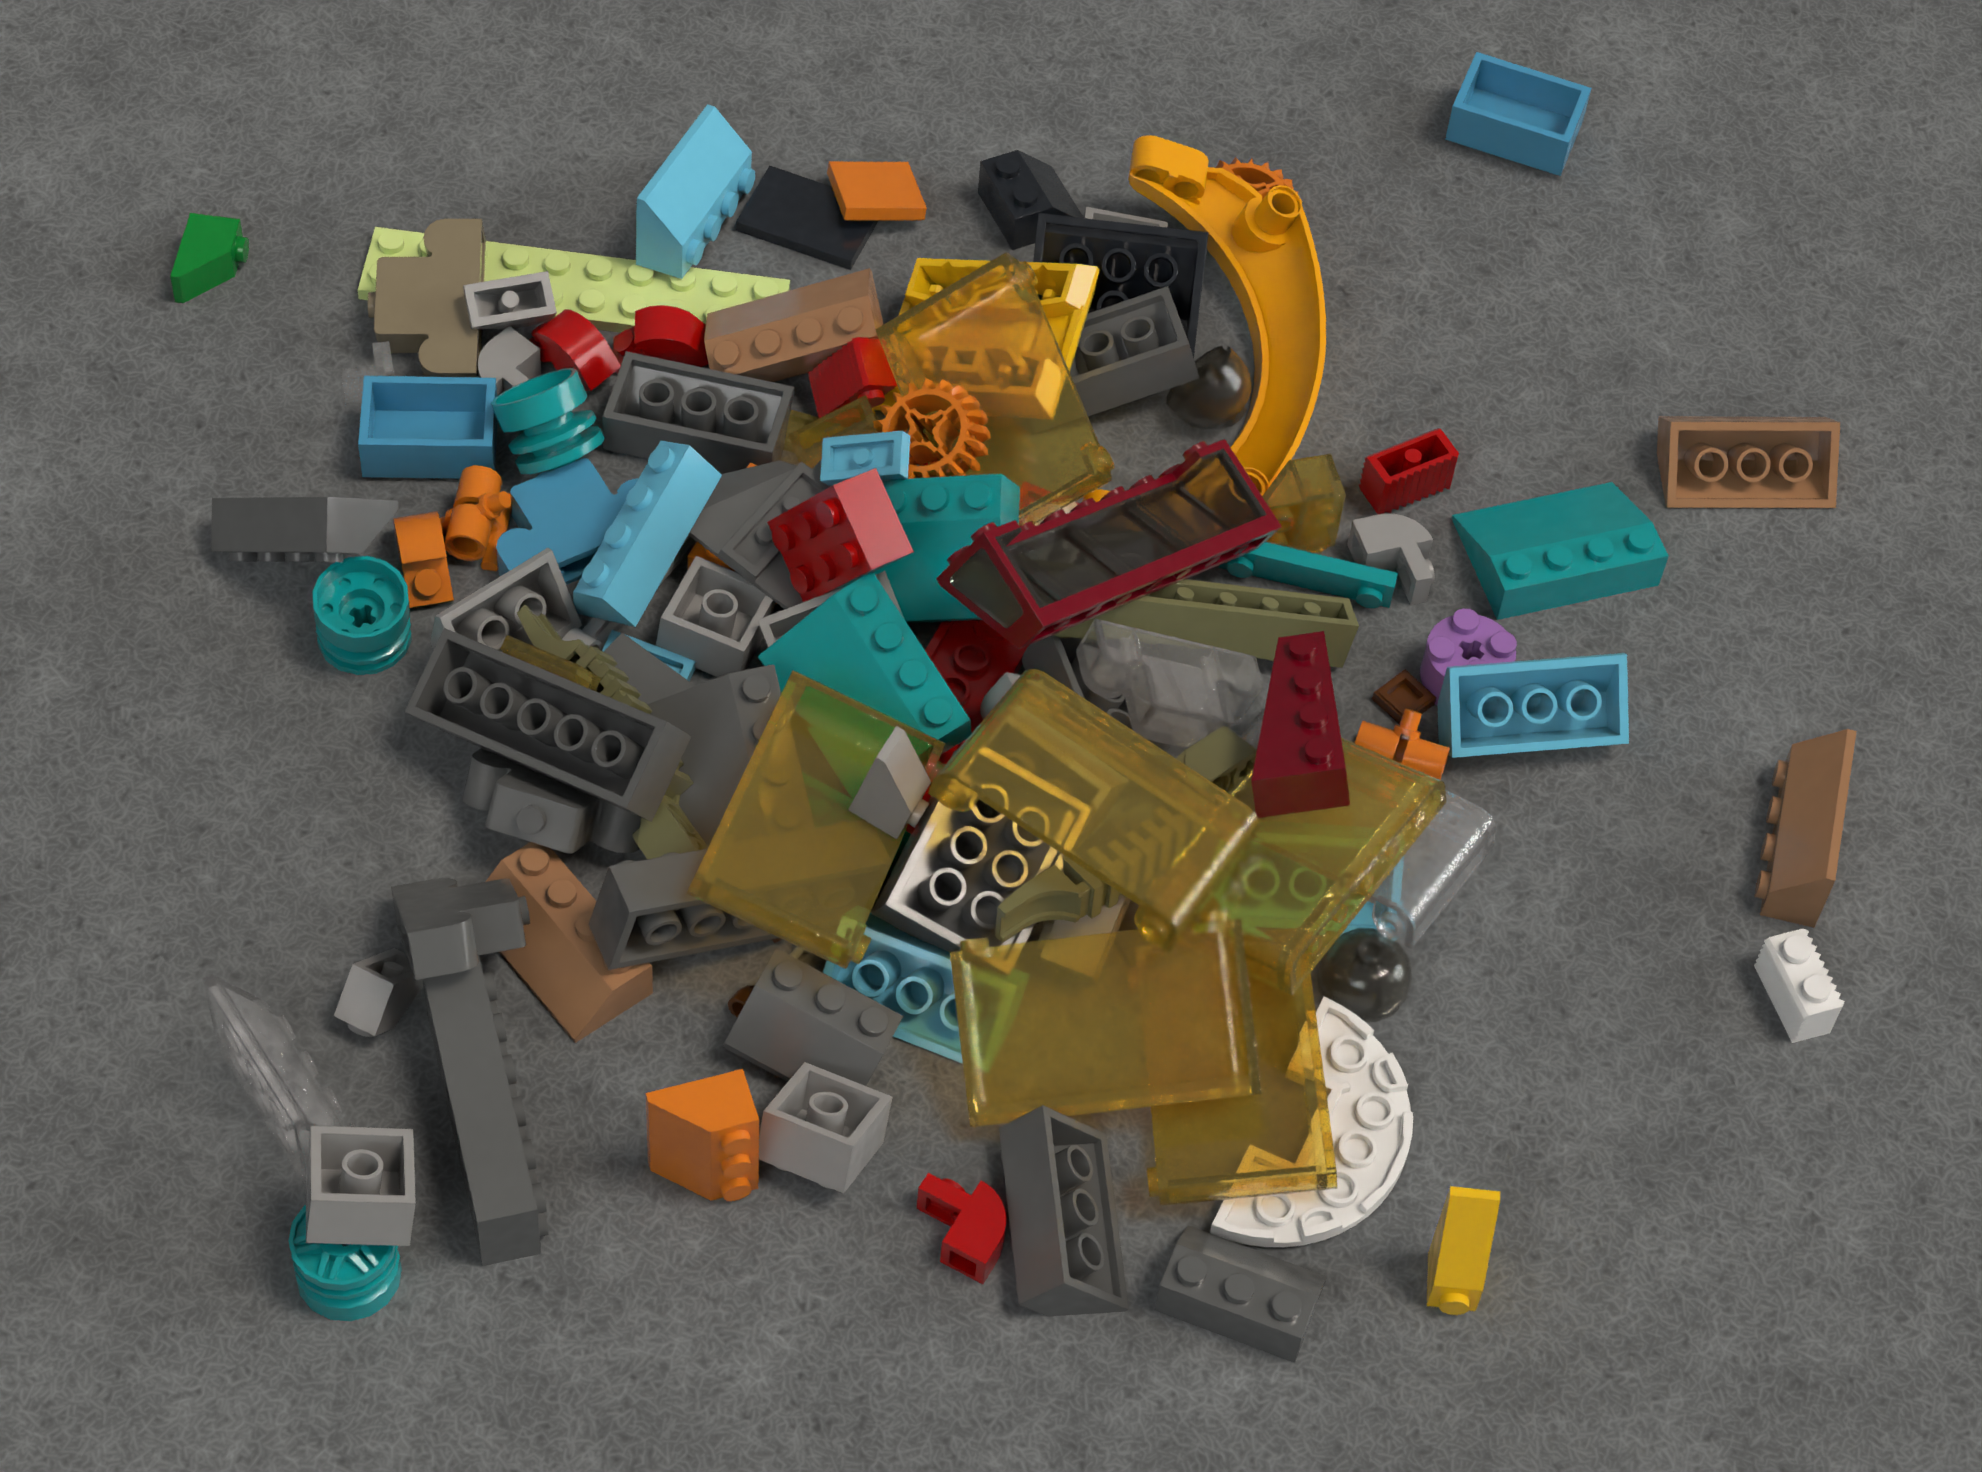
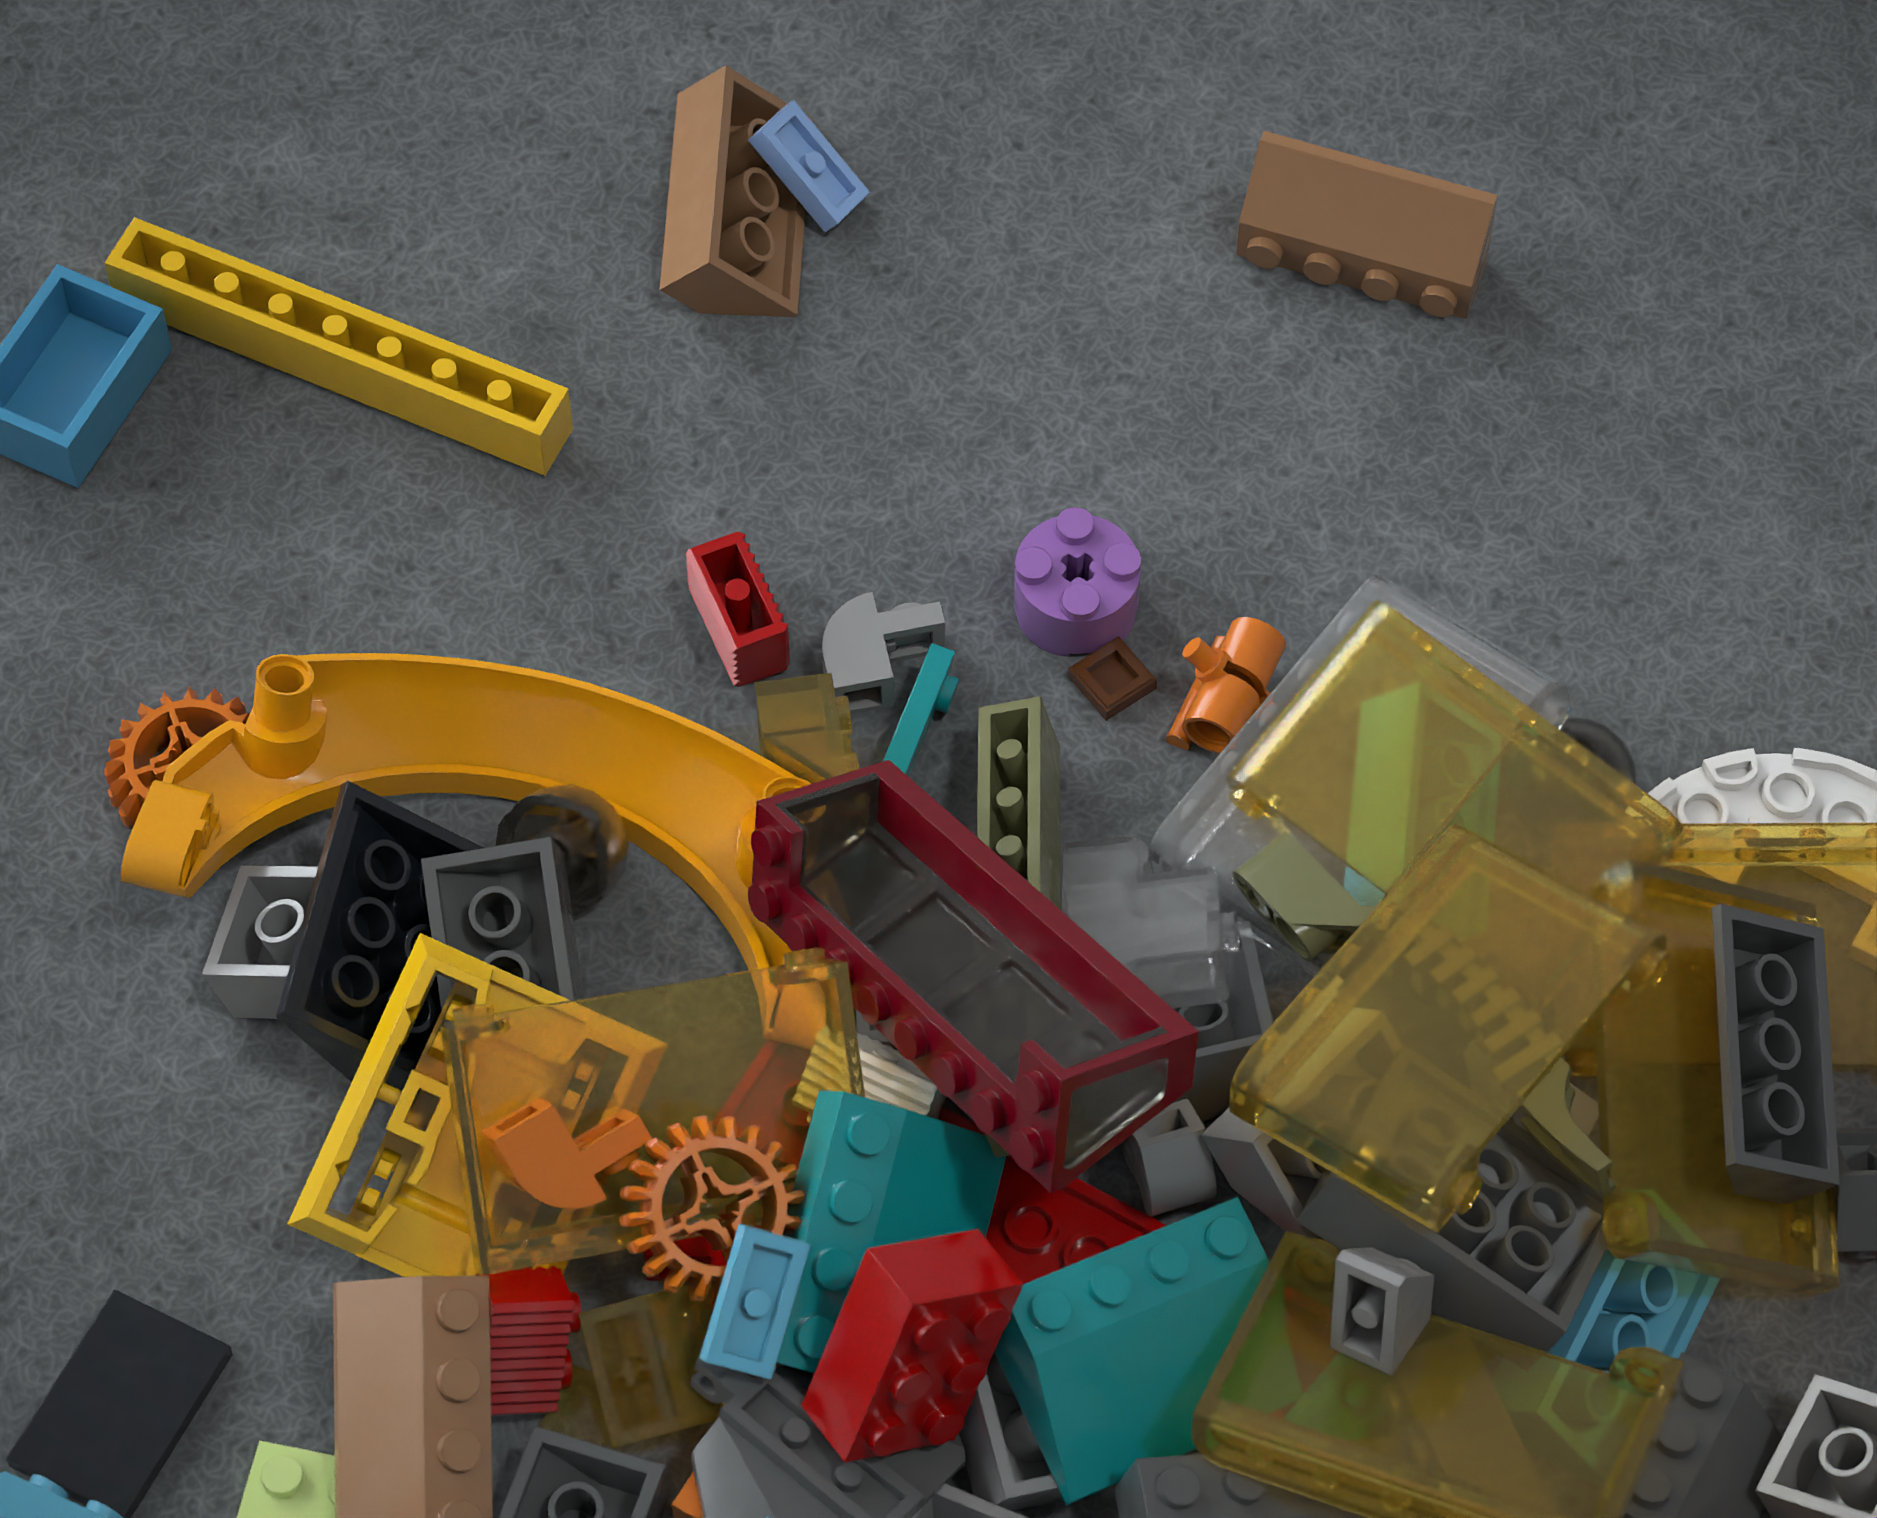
camera: 80 degrees left, 5 degrees up
orange tile [827,161,927,221] -> none
black slope [978,150,1084,250] -> none
dark red wedge [1251,631,1350,818] -> none
medium azure slope [1437,653,1629,758] -> none
teal slope [1451,482,1669,620] -> none
white brick [1754,928,1845,1043] -> none
none -> yellow brick [104,217,573,476]
none -> orange brick [481,1097,652,1209]
none -> light blue plate [748,100,870,232]
none -> dark grey slope [1712,904,1840,1204]

